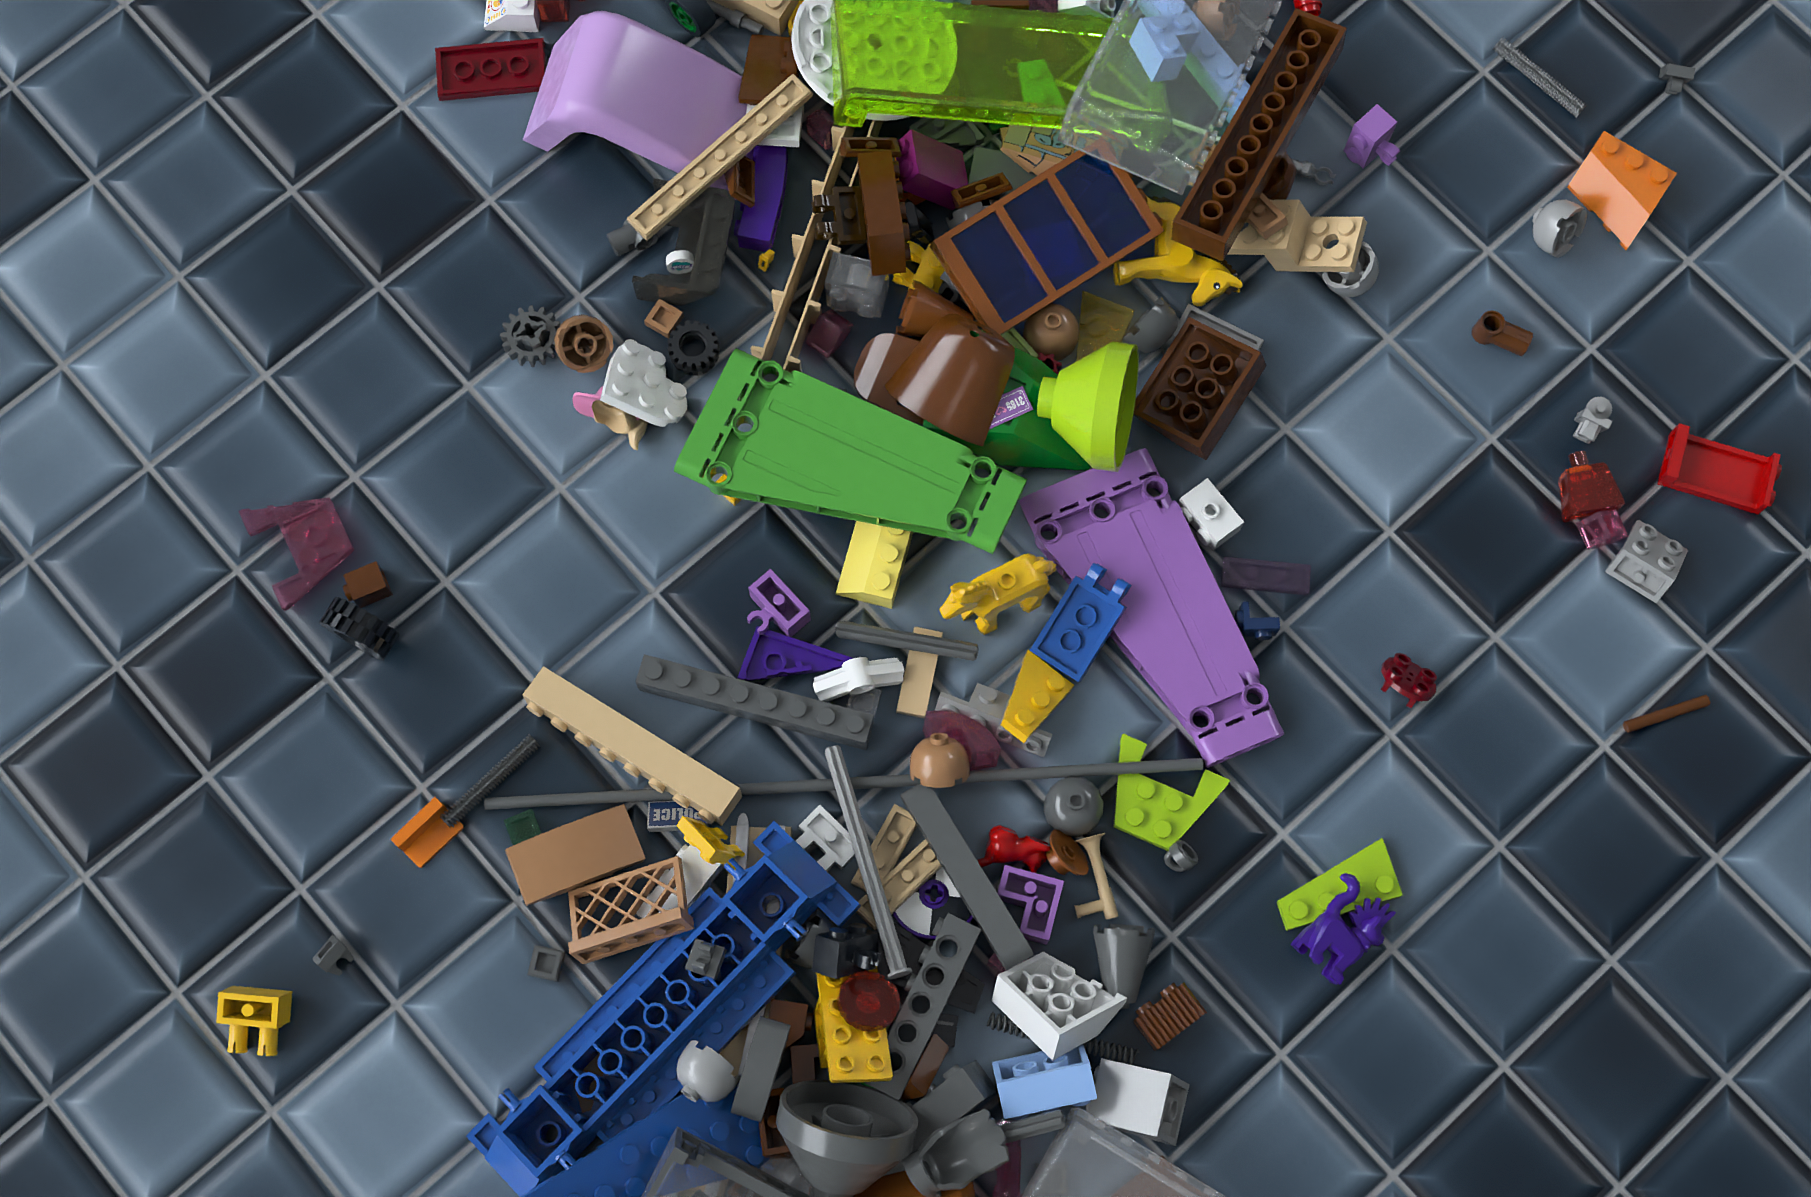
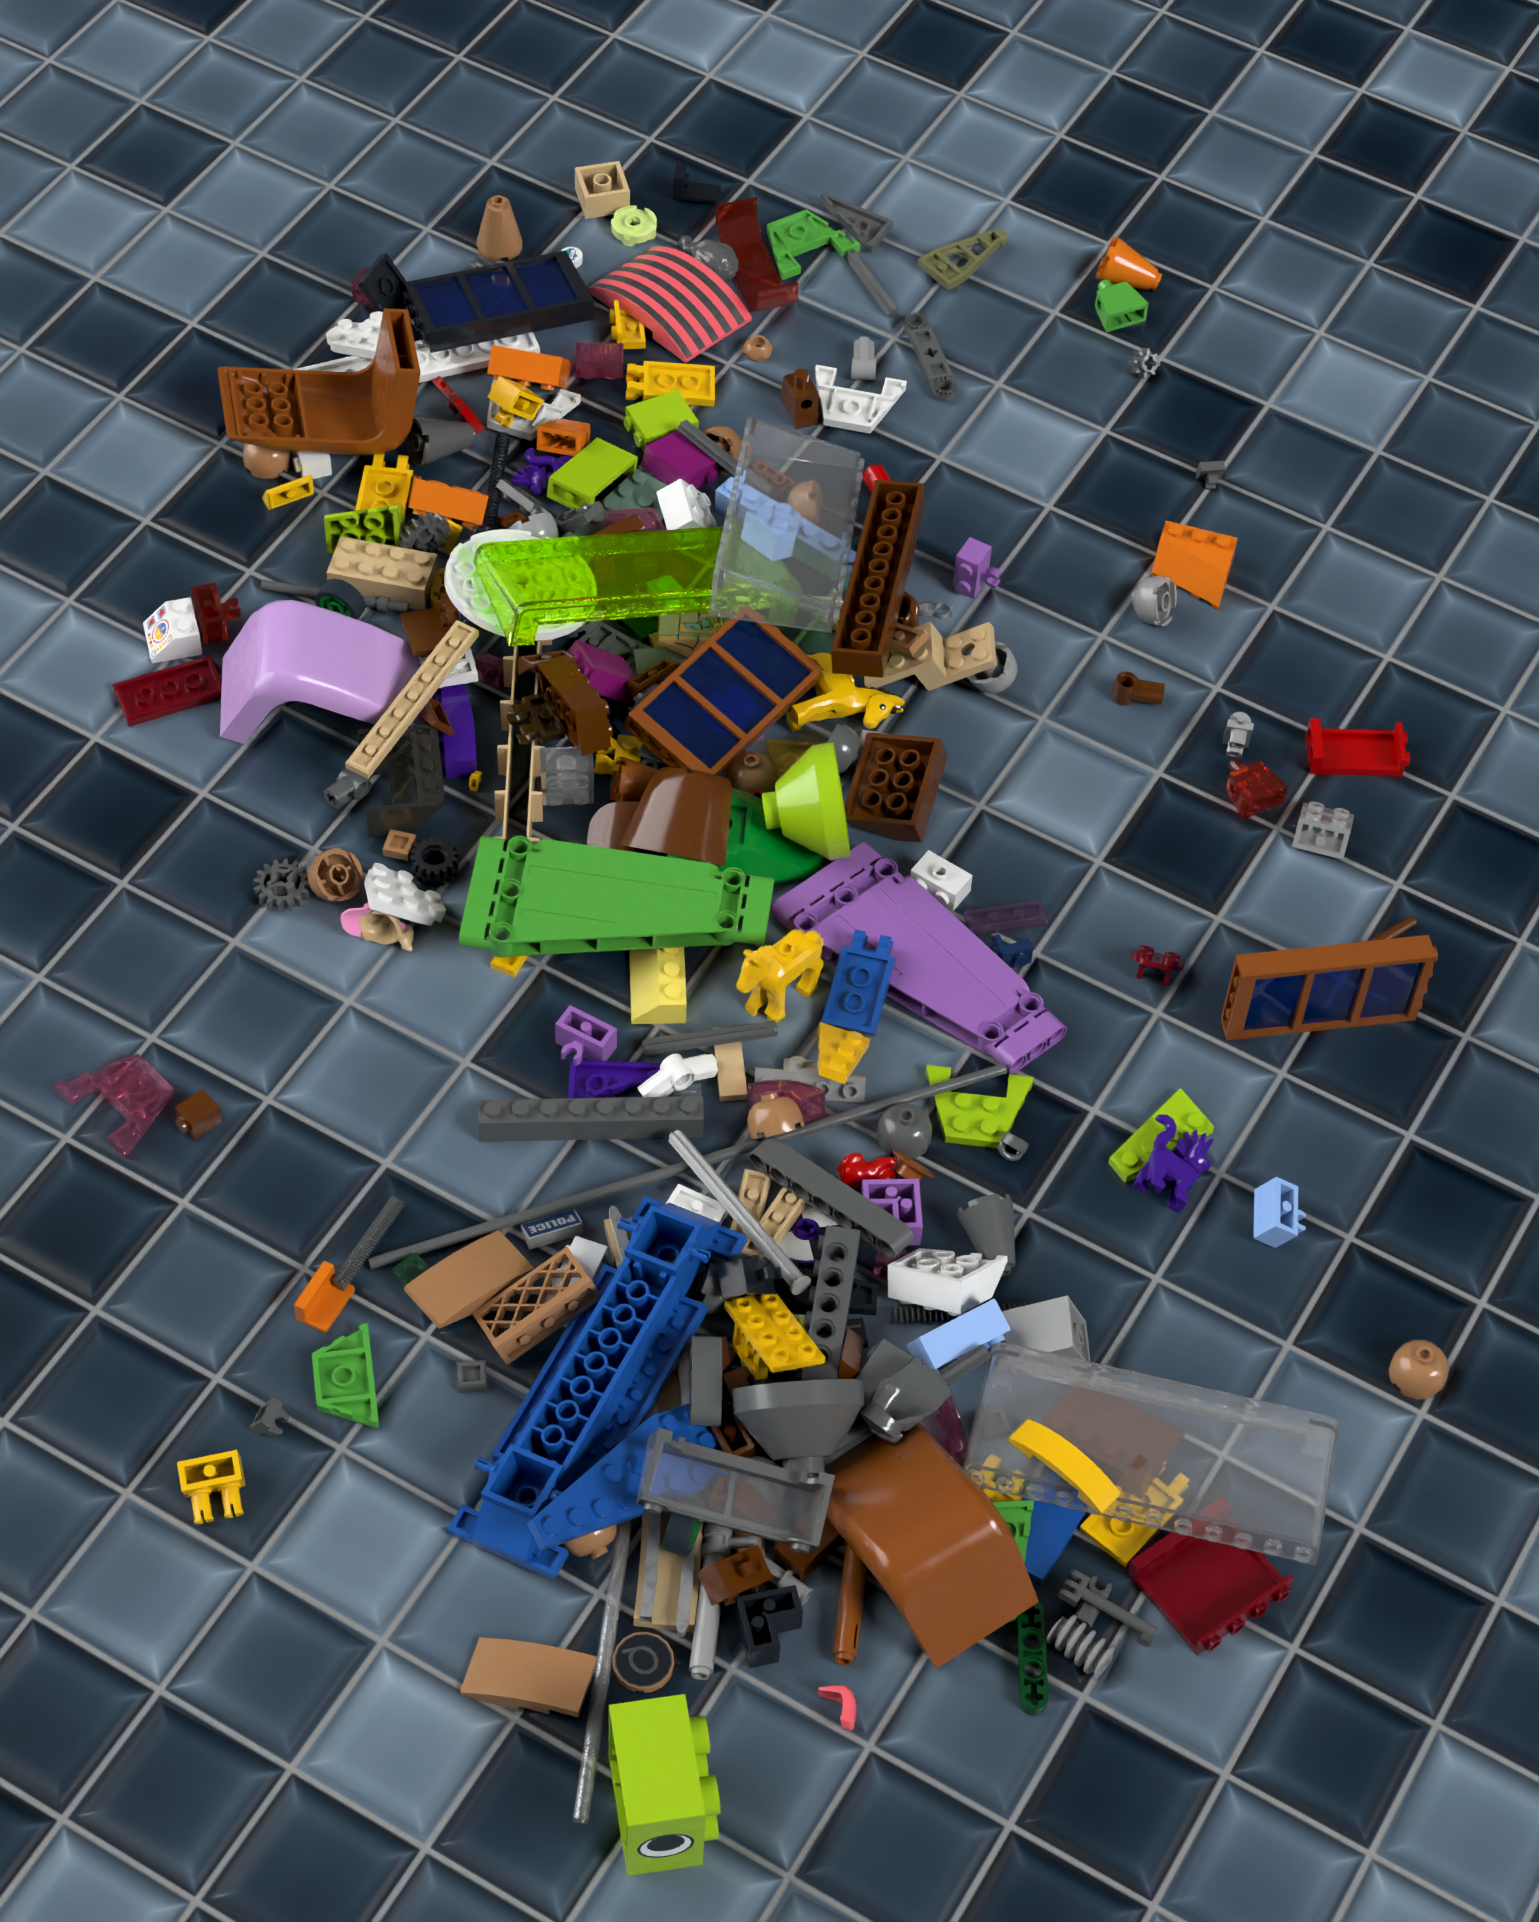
camera: 20 degrees left, 20 degrees down
black wheel [319,597,400,661] -> none
tan brick [522,666,742,826] -> none
white tile [666,250,695,274] -> none
yellow plate [676,816,745,870] -> none
light grey cylinder [676,1040,741,1102] -> none
dark grey tile [685,938,727,980] -> none
clear pink brick [805,310,854,358] -> none
clear red tile [837,971,900,1032] -> none
medium lavender sticker [989,386,1033,429] -> none
tan piece [1074,833,1119,920] -> none
reddish brown brick [1133,982,1207,1051] -> none
dark grey axle [1493,36,1587,118] -> none
clear pink brick [1576,510,1628,549] -> none
none -> bright green wing [312,1323,379,1428]
none -> window [1220,935,1438,1040]
none -> light blue brick [1254,1177,1306,1248]

